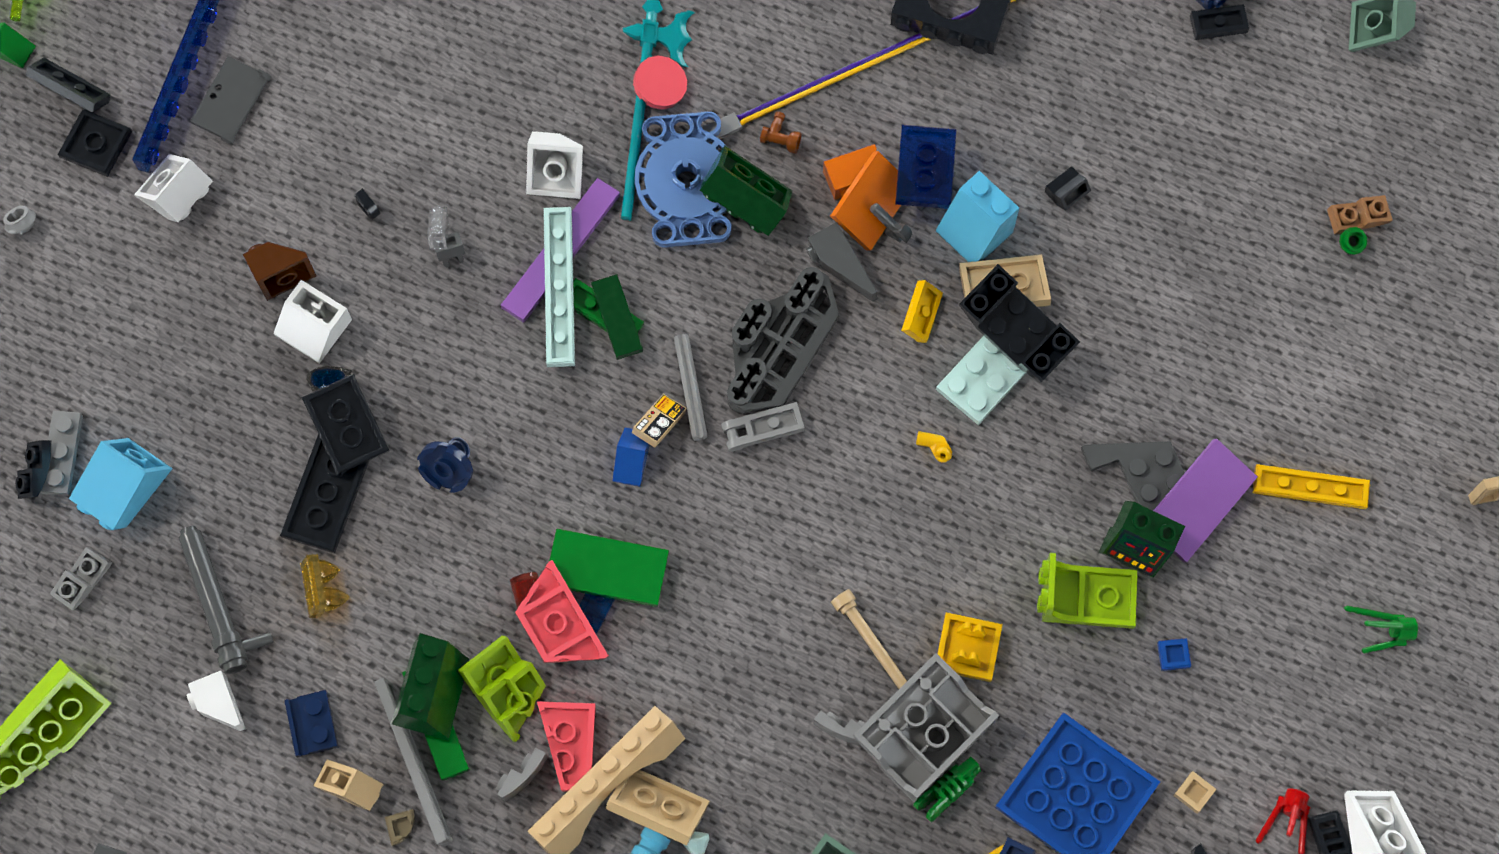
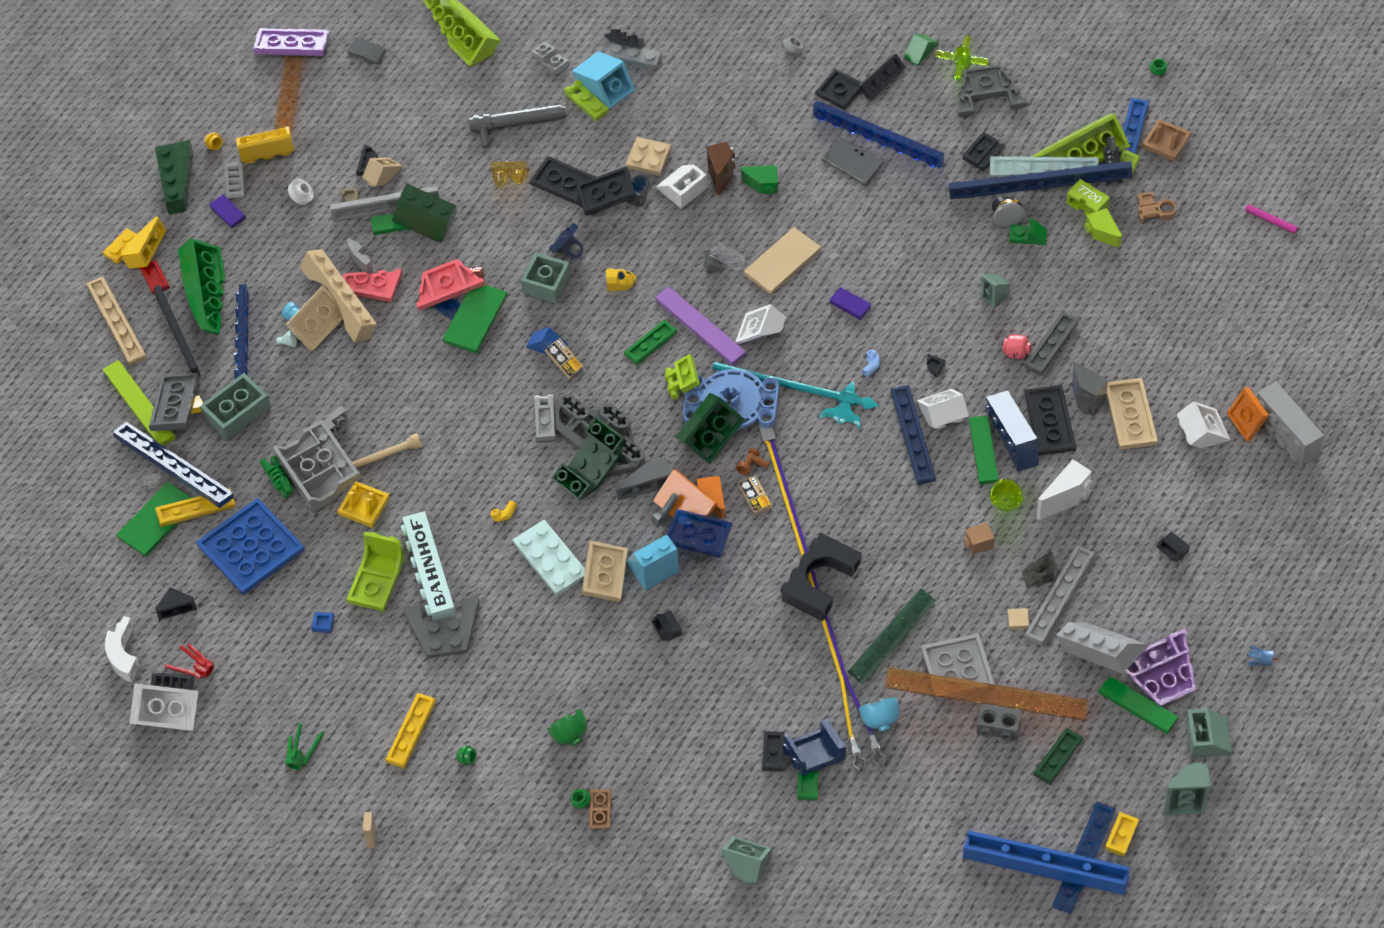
camera: 105 degrees right, 15 degrees down
white slope [134,154,213,222] -> none
white slope [187,671,246,731] -> none
dark blue plate [284,690,339,758] -> none
black tile [355,188,381,220] -> none
lime slope [458,635,546,742] -> none
light aqua tile [544,207,575,367] -> none
dark green tile [591,274,643,360] -> none
coral tile [633,56,687,110] -> none
light grey axle [674,334,707,441] -> none
yellow plate [901,280,943,343] -> none
black slope [959,264,1080,383] -> none
dark green piece [1098,501,1185,577] -> none
medium lavender tile [1154,439,1258,562] -> none
tan plate [1173,771,1216,814] -> none
none -> black tile [356,145,378,176]
none -> light aqua brick [401,511,456,621]
none -> green plate [456,745,477,766]
none -> sand green brick [521,252,571,304]
none -> green cylinder [547,709,588,747]
none -> dark green slope [551,417,625,500]
none -> lime plate [563,79,609,122]
none -> yellow rock [606,268,636,291]
none -> tan plate [626,137,671,176]
none -> lime plate [664,354,700,399]
none -> tile [738,476,772,515]
none -> green slope [741,165,778,195]
none -> tan tile [744,227,821,295]
none -> dark purple tile [830,287,871,320]
none -> light blue arm [862,350,880,377]

